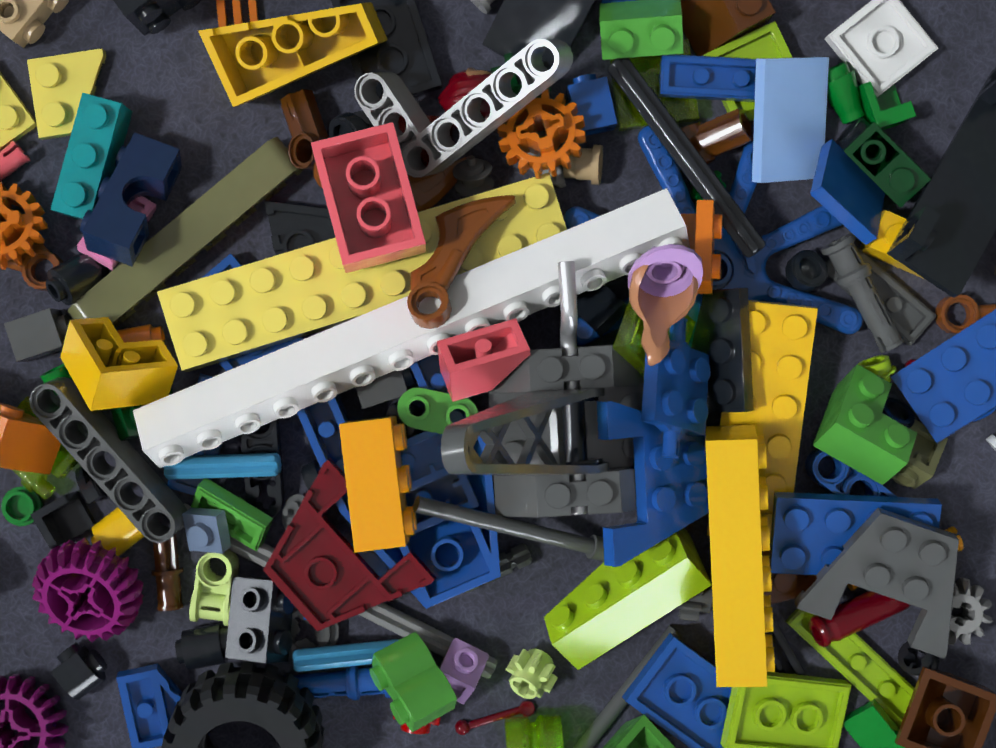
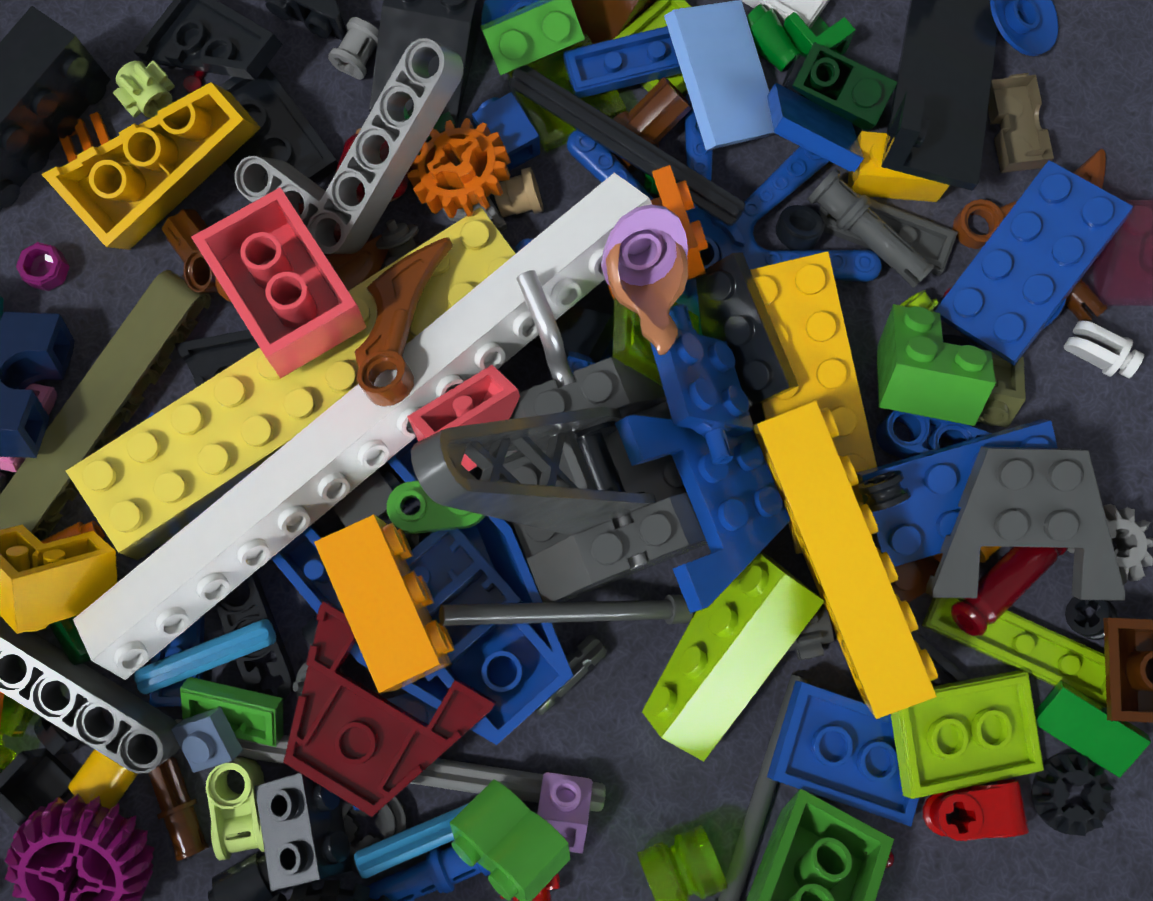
camera: 25 degrees left, 10 degrees down
dark red hinge [455,700,535,735] -> none
yellowish green gear [506,649,558,699] -> none
none -> magenta tile [16,242,70,291]
none -> black bush [858,471,911,512]

